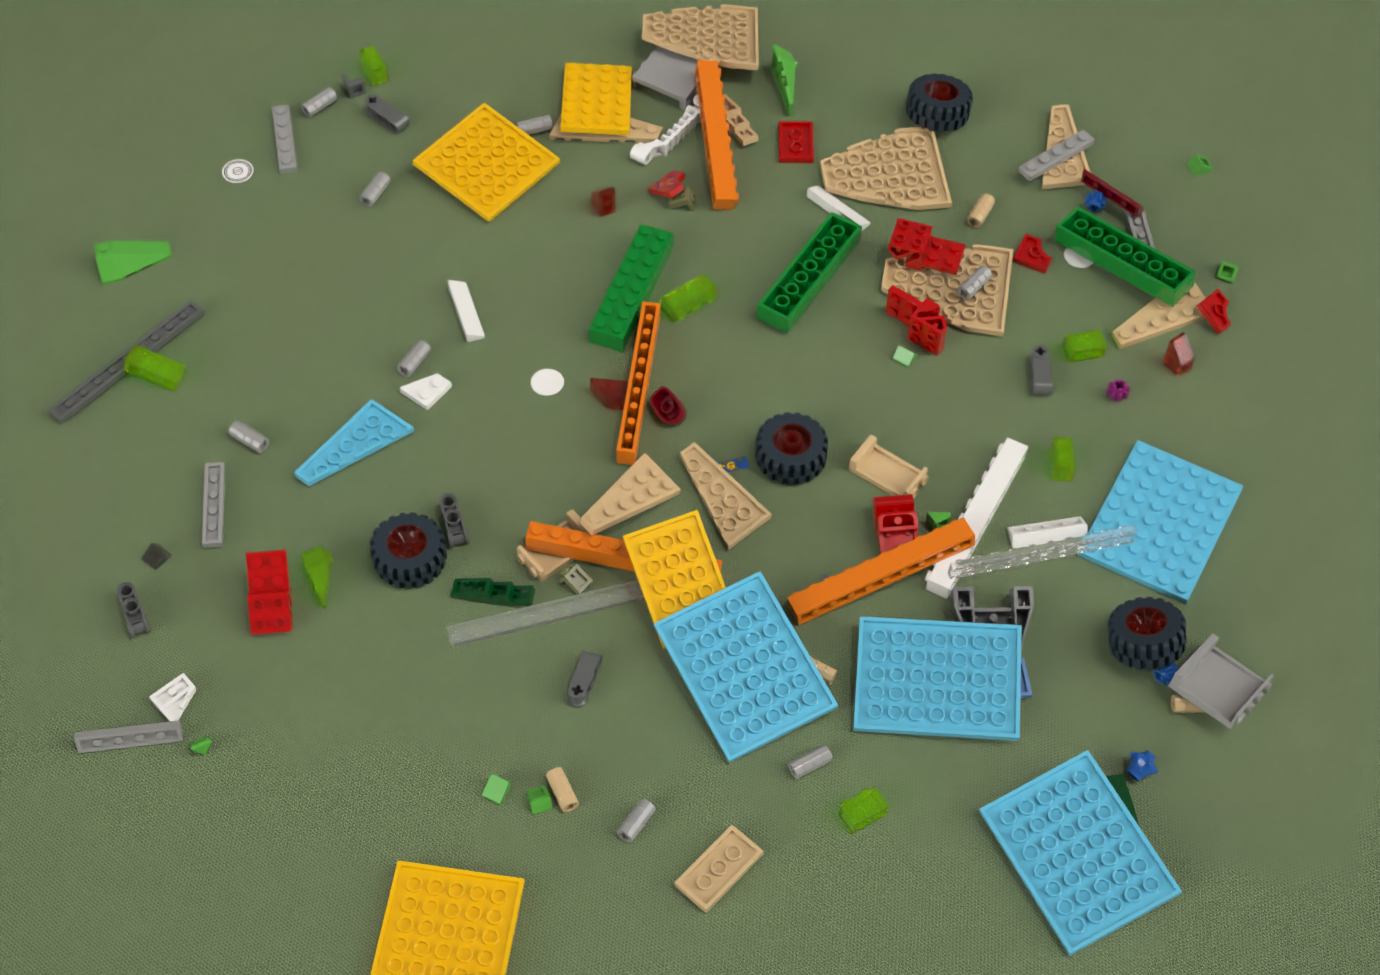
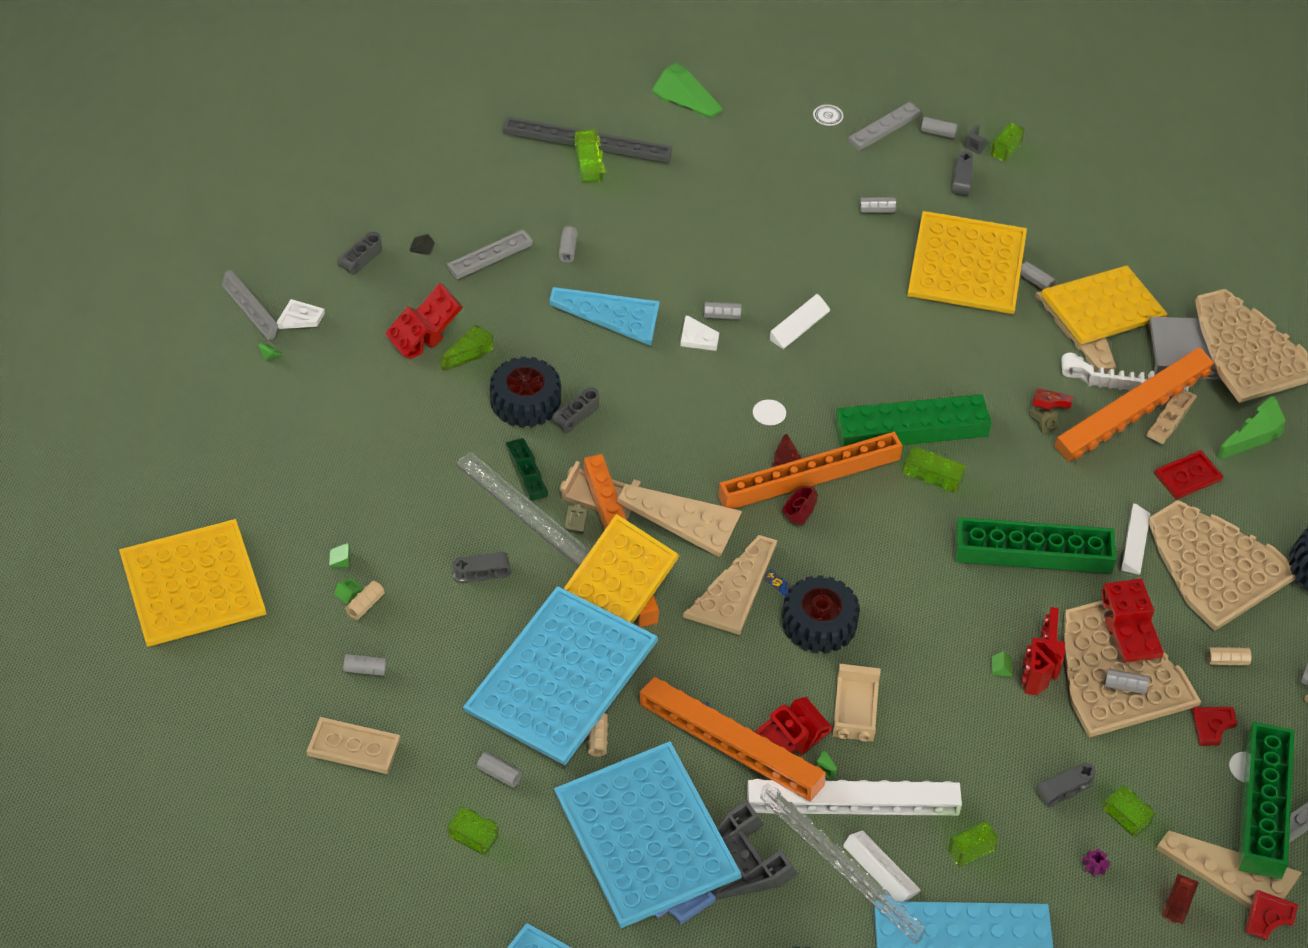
camera: 60 degrees right, 5 degrees down
clear red slope [591,186,616,217] -> none

